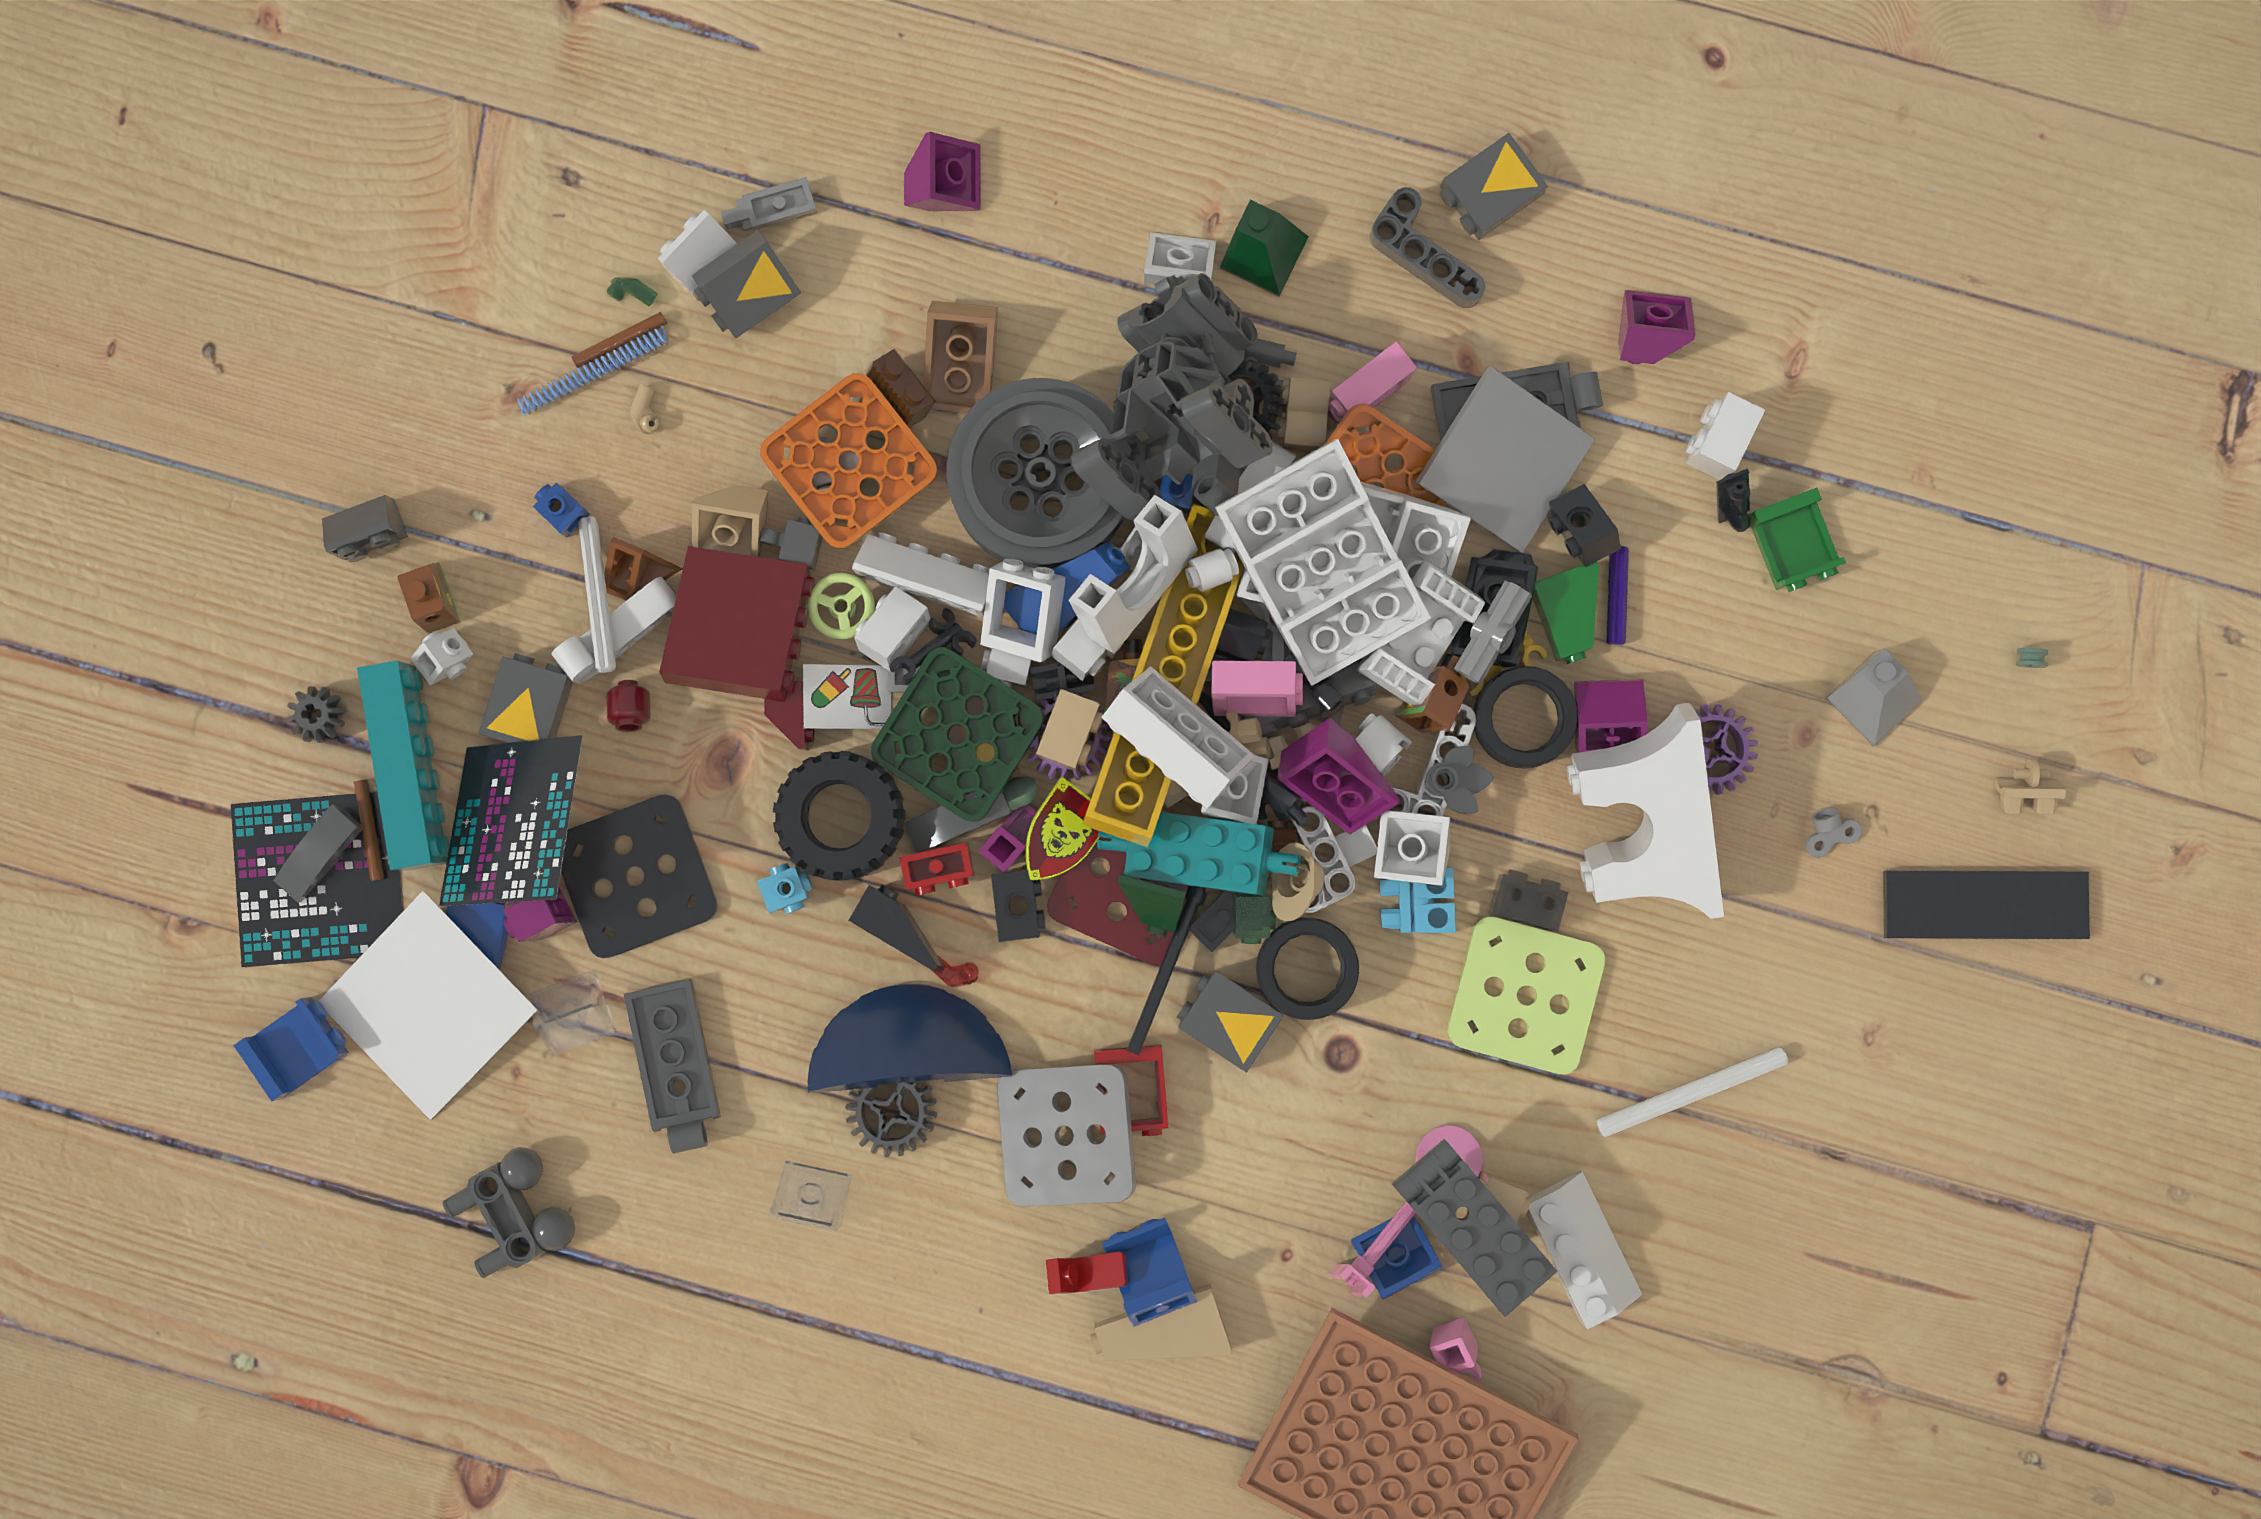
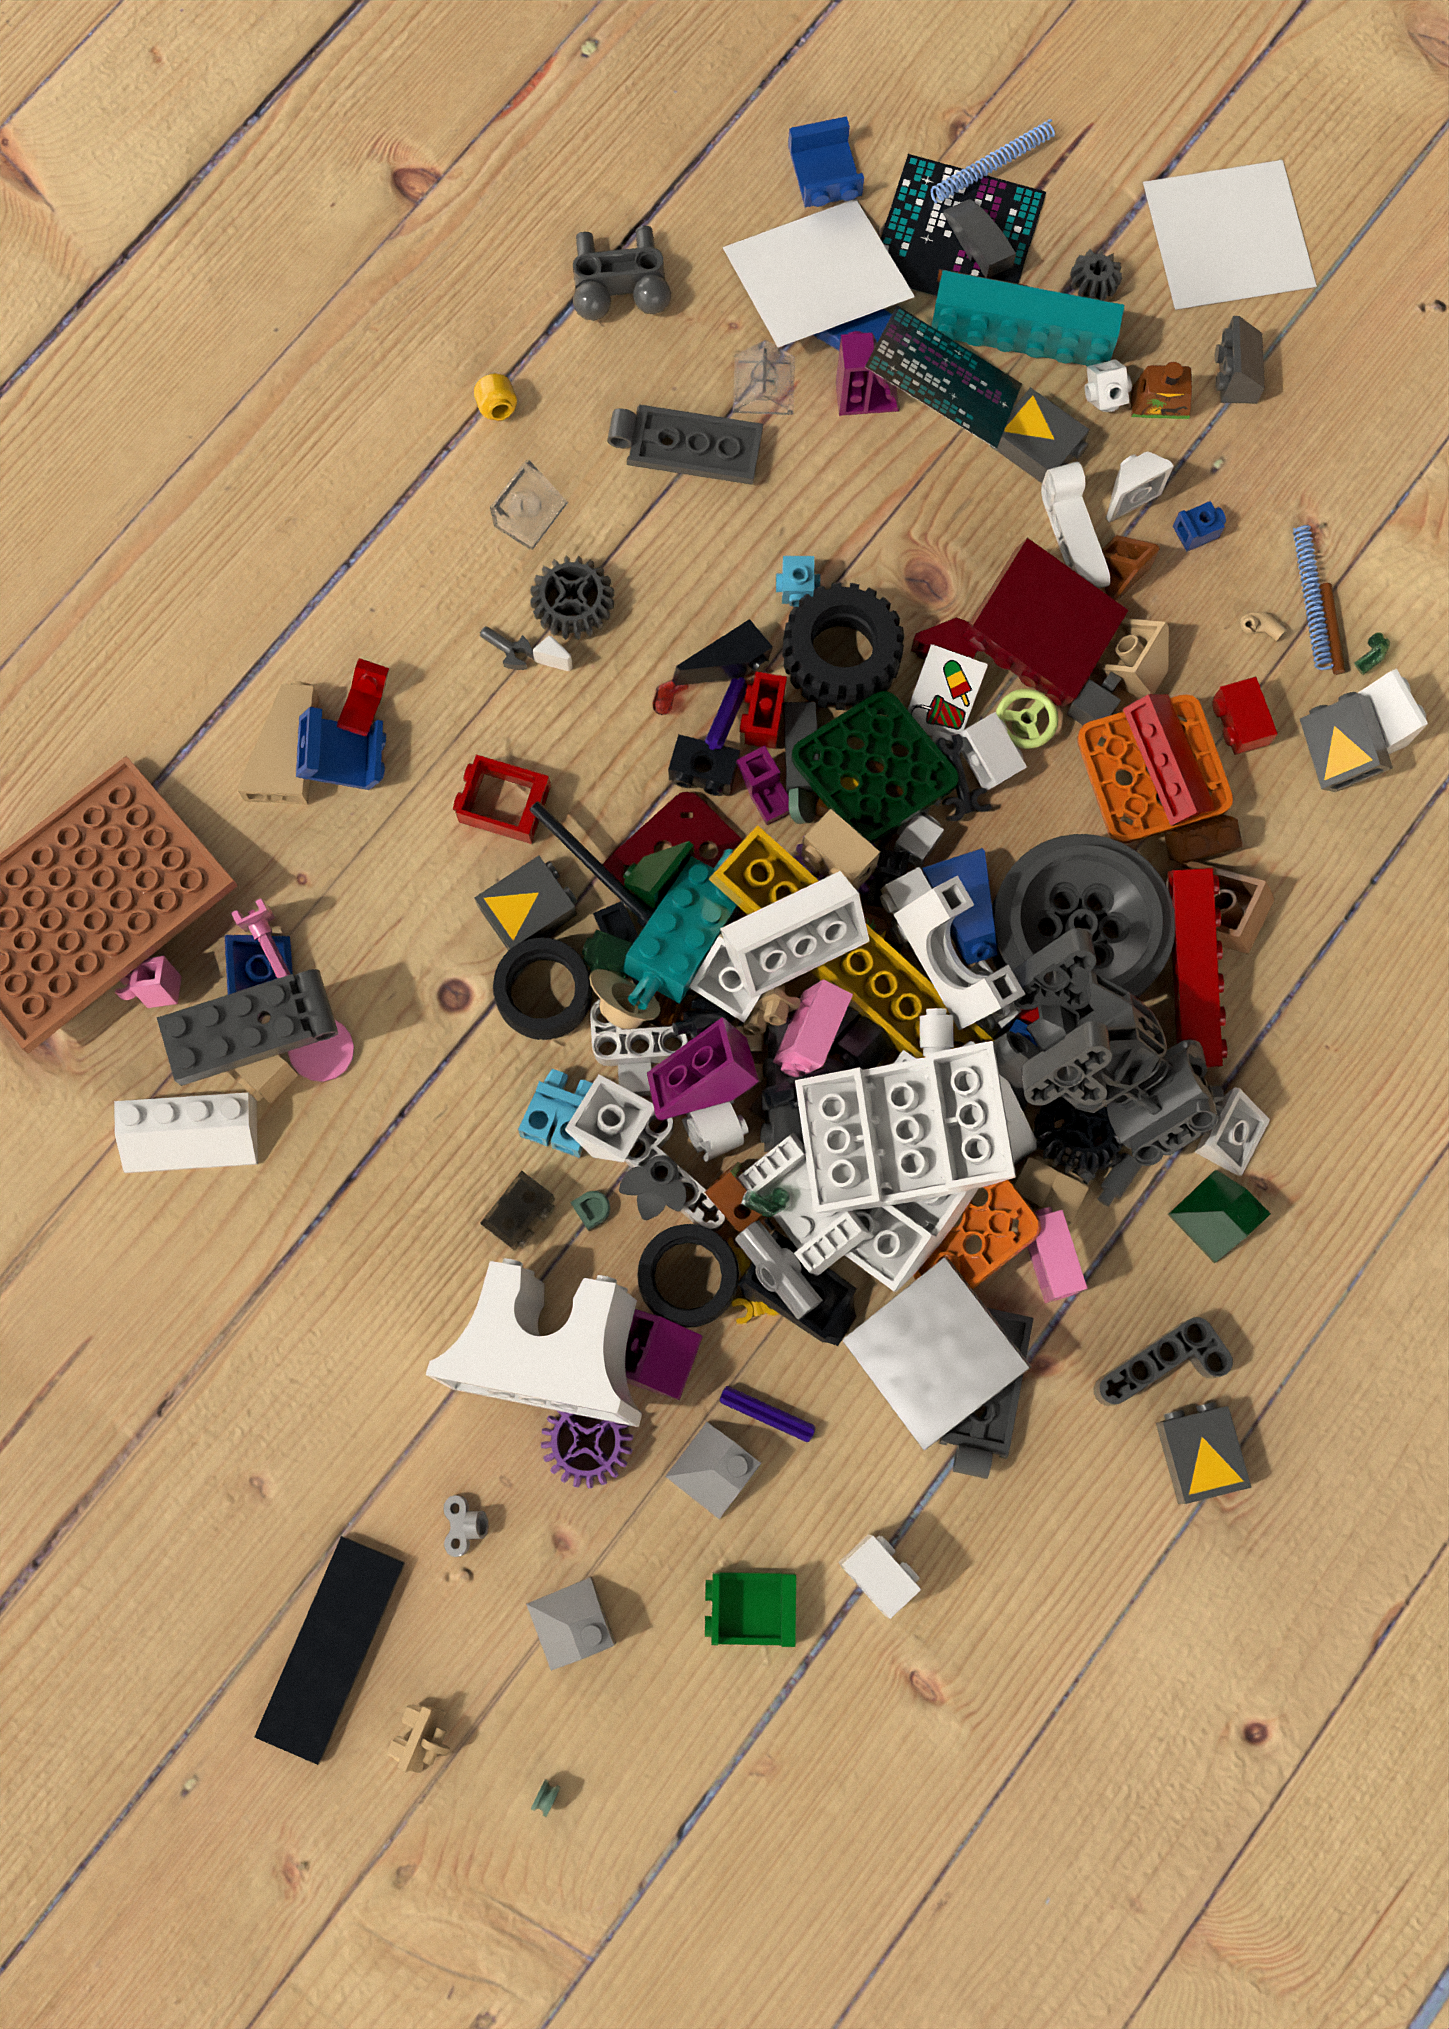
camera: 110 degrees right, 10 degrees down
black piece [561,794,718,958] -> none
white axle [578,516,616,673] -> none
dark red head [606,680,650,732] -> none
light grey hinge [721,177,817,231] -> none
dark blue brick [807,984,1012,1093] -> none
white slope [852,532,990,618] -> none
magenta slope [904,132,981,211] -> none
white window [980,558,1066,662] -> none
light grey piece [997,1064,1136,1206] -> none
shield [1026,777,1100,880] -> none
yellowish green piece [1447,916,1605,1075] -> none
green slope [1533,562,1599,665] -> none
black brick [1548,484,1621,567] -> none
white axle [1596,1048,1788,1137] -> none
magenta slope [1618,290,1696,364] -> none
black hinge [1716,469,1751,532] -> none
none -> yellow head [474,373,517,421]
none -> dark grey bar [480,626,534,670]
none -> white slope [533,635,573,671]
none -> sand green tile [570,1191,610,1231]
none -> light grey slope [665,1422,761,1519]
none -> dark purple axle [705,677,748,750]
none -> clear green arm [742,1187,790,1217]
none -> light blue piece [931,119,1055,204]
none -> white slope [1106,451,1174,523]
none -> red panel [1123,694,1216,826]
none -> white sticker [1143,160,1317,310]
none -> red brick [1168,868,1228,1067]
none -> red brick [1212,676,1278,755]

